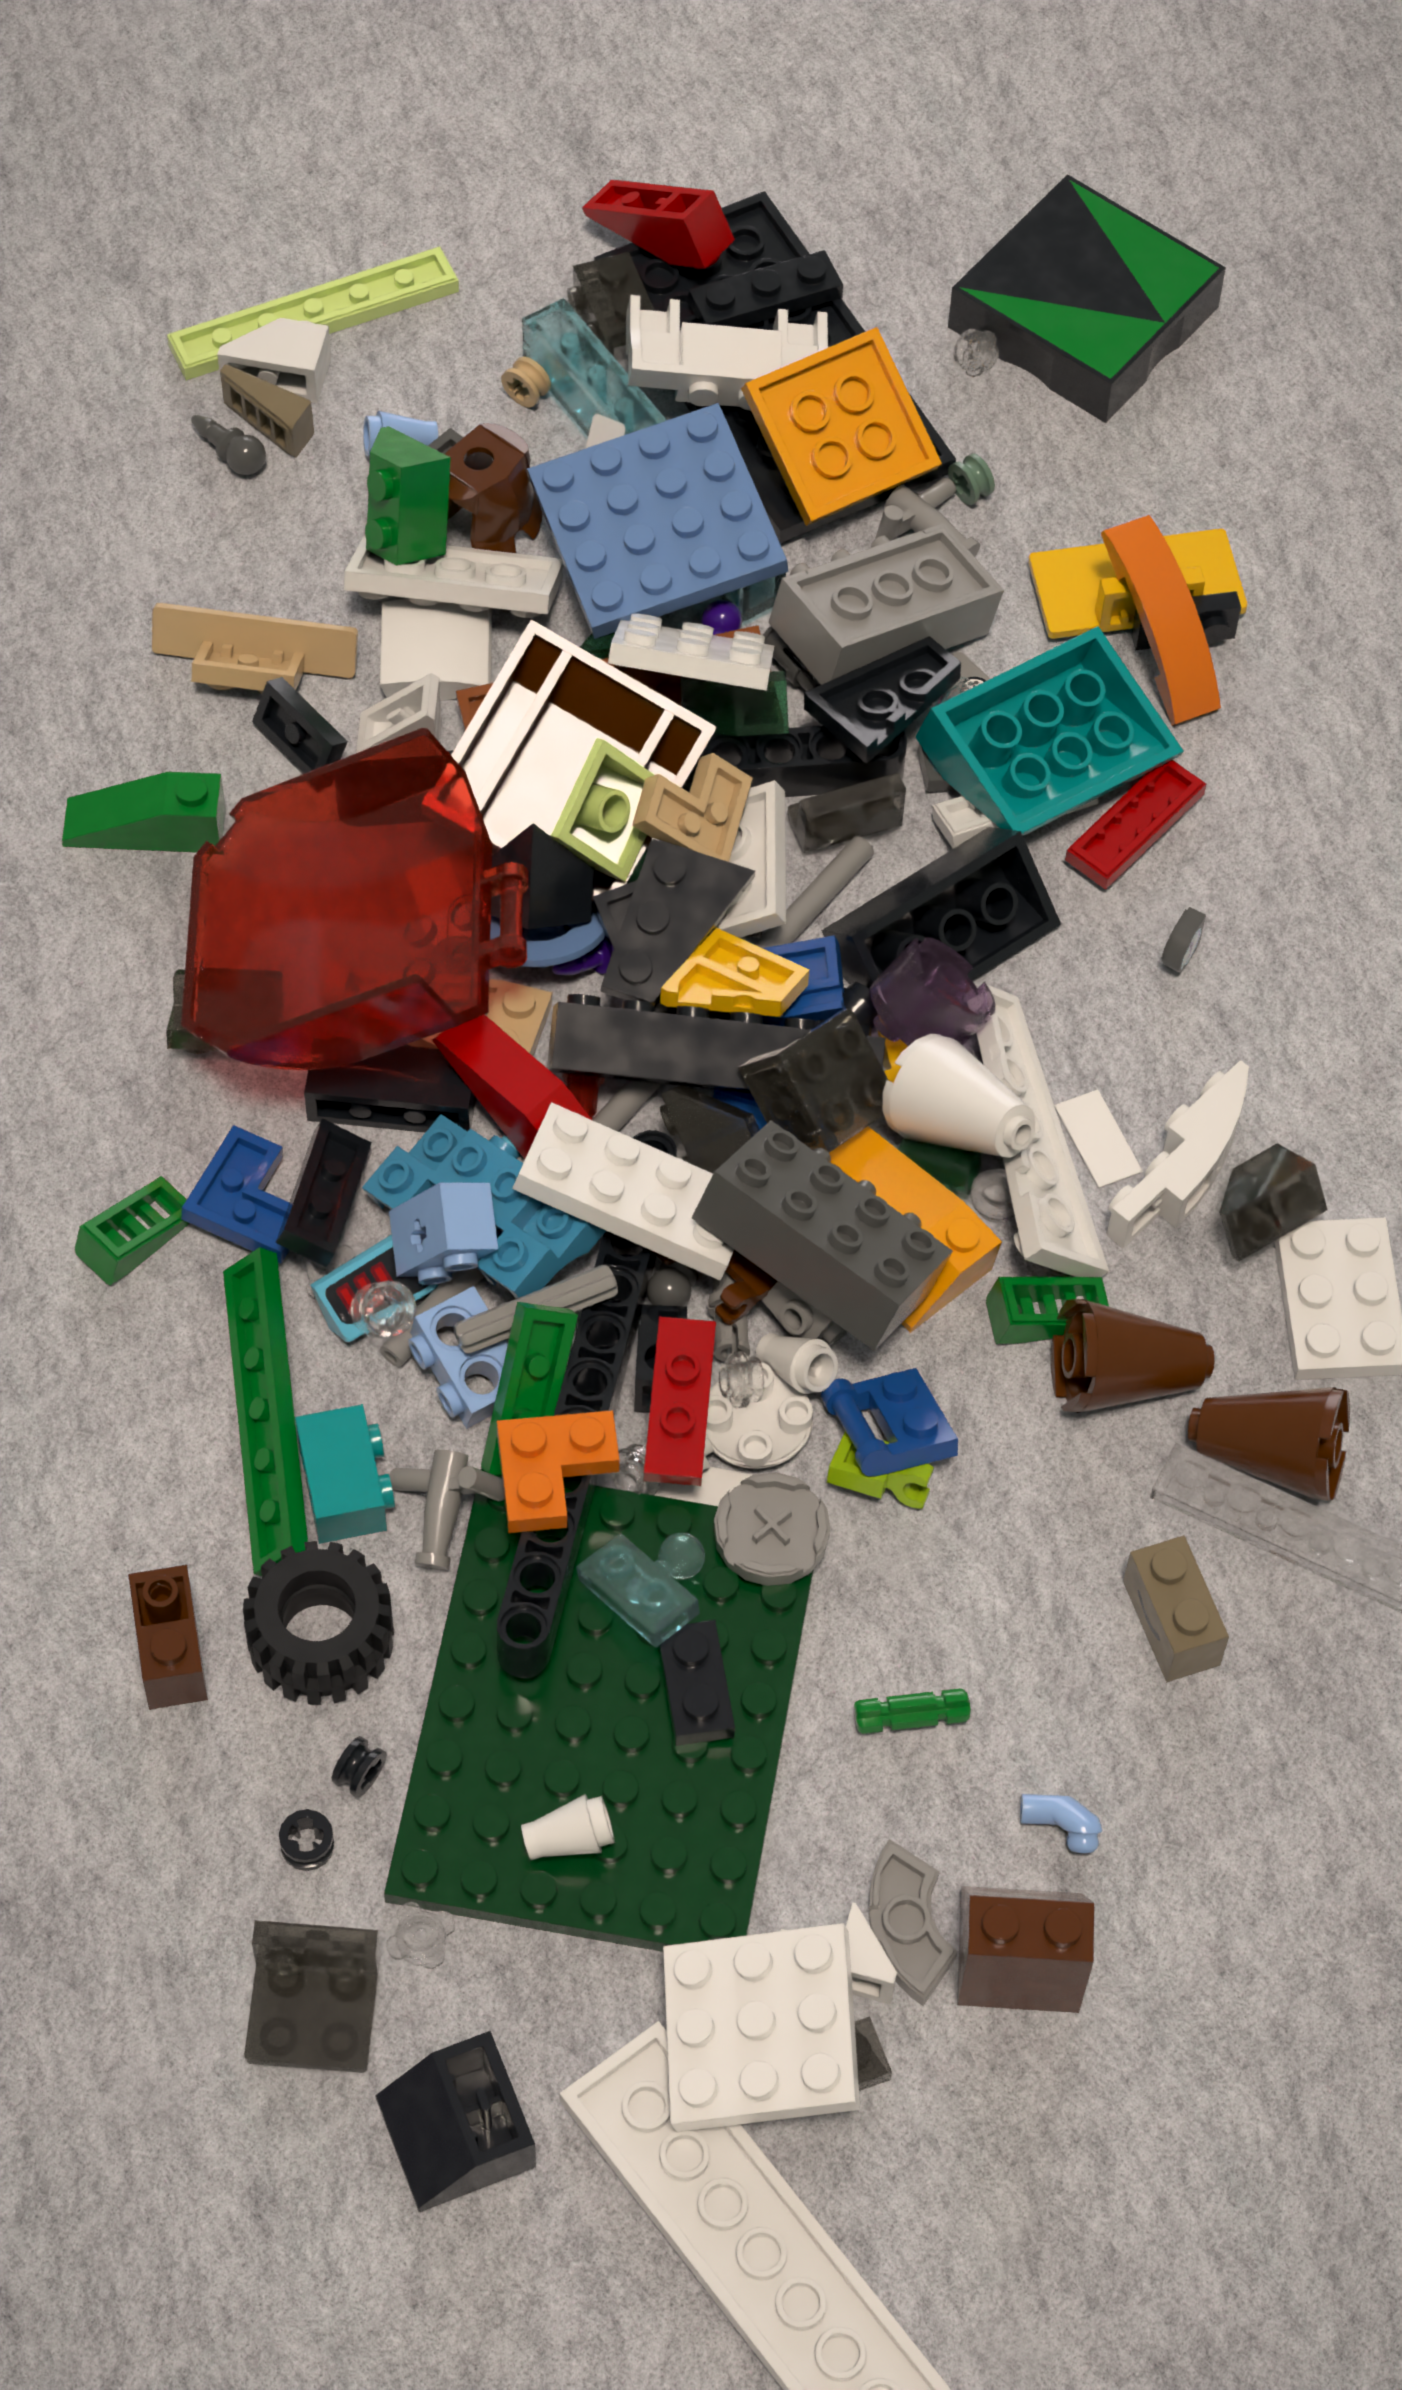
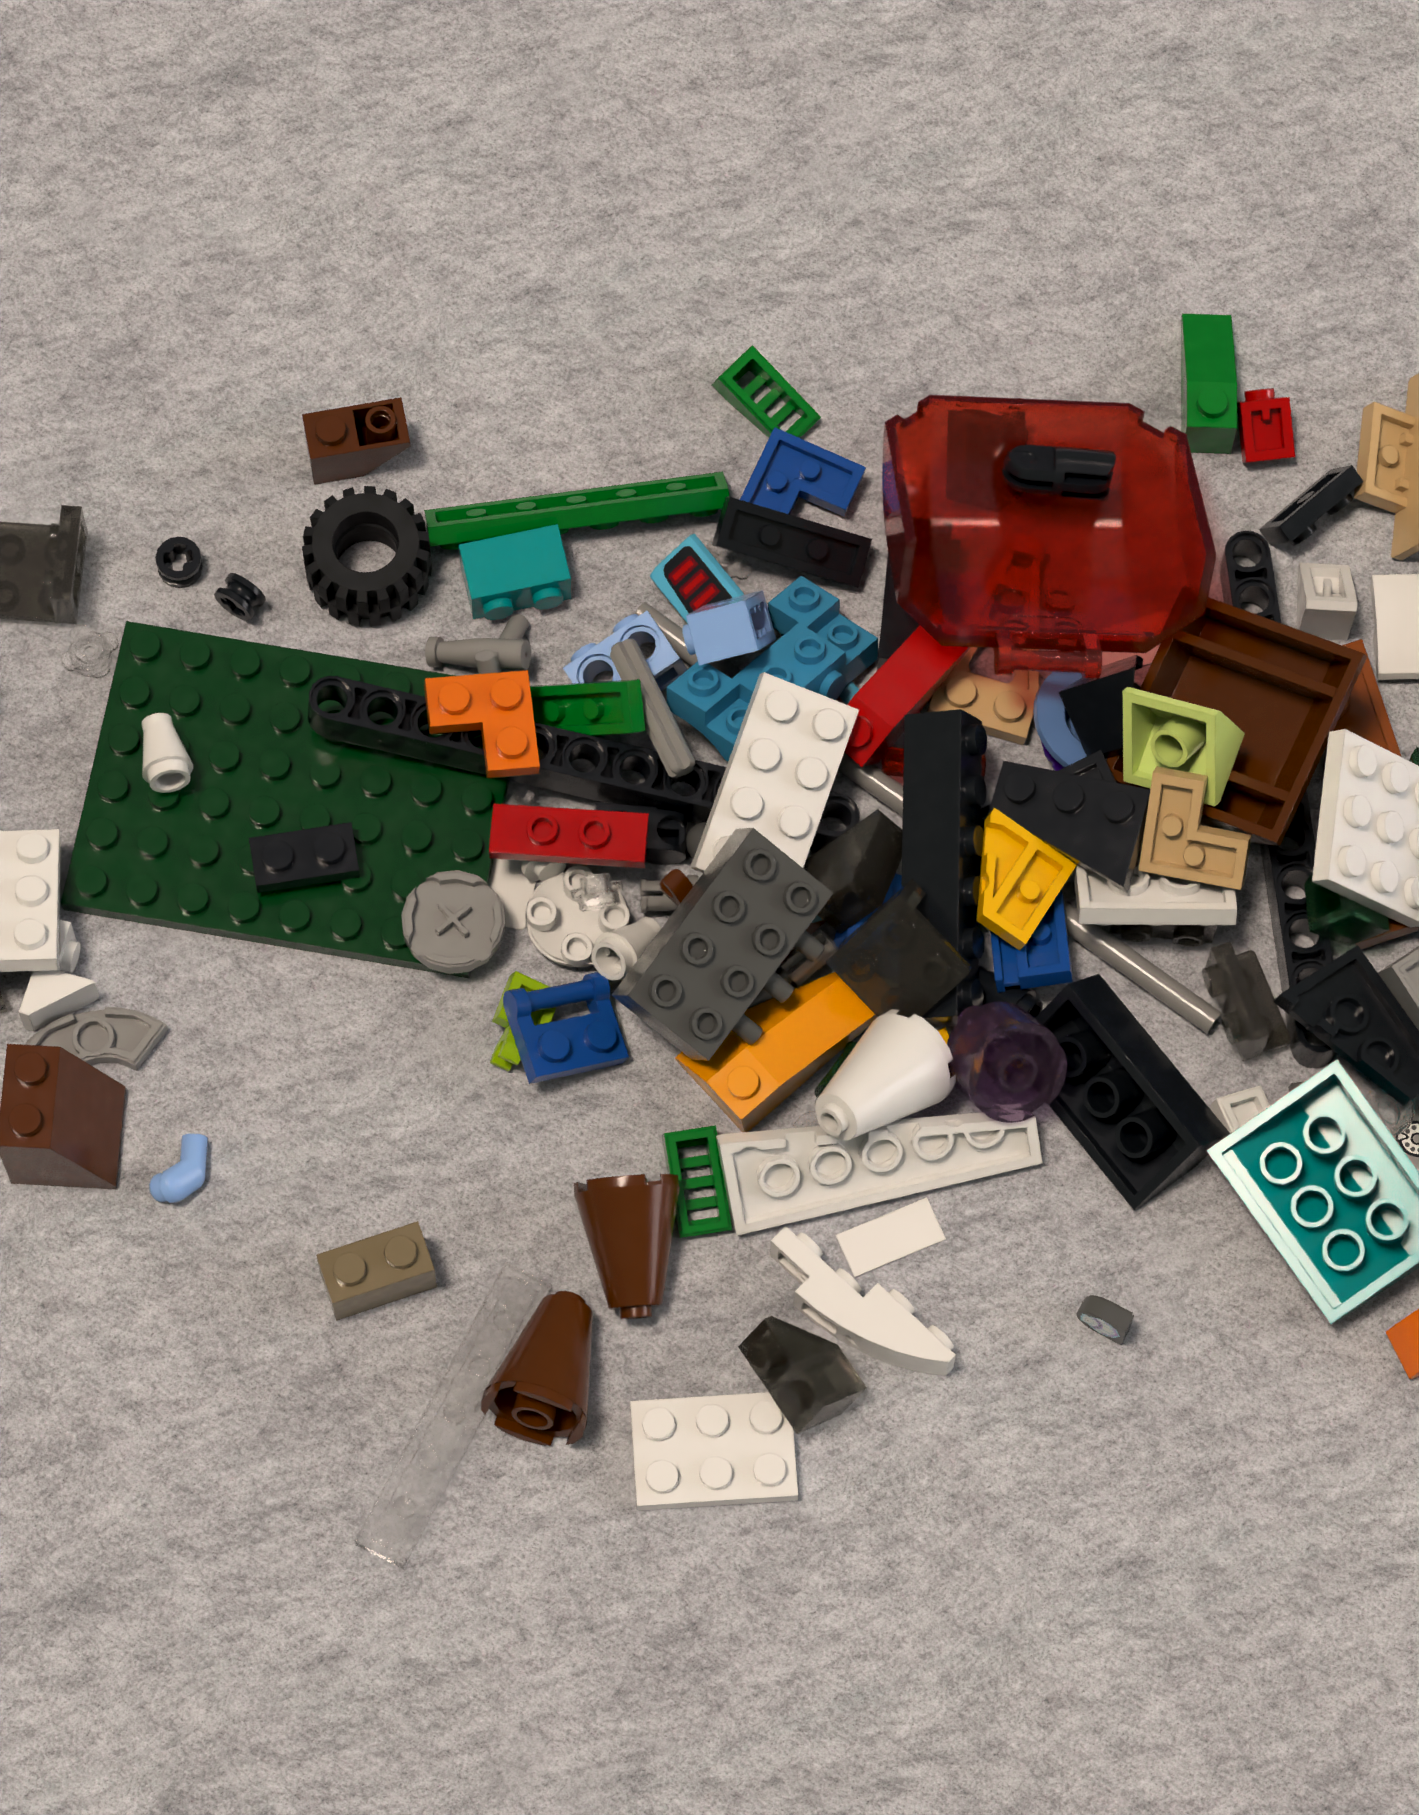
camera: 90 degrees right, 10 degrees up
clear wheel [350,1280,417,1338] -> none
clear light blue plate [576,1532,705,1648] -> none
green axle [854,1688,971,1734] -> none
red plate [1065,760,1207,890] -> none
none -> black arm [1002,444,1116,501]
none -> red bracket [1237,388,1295,463]

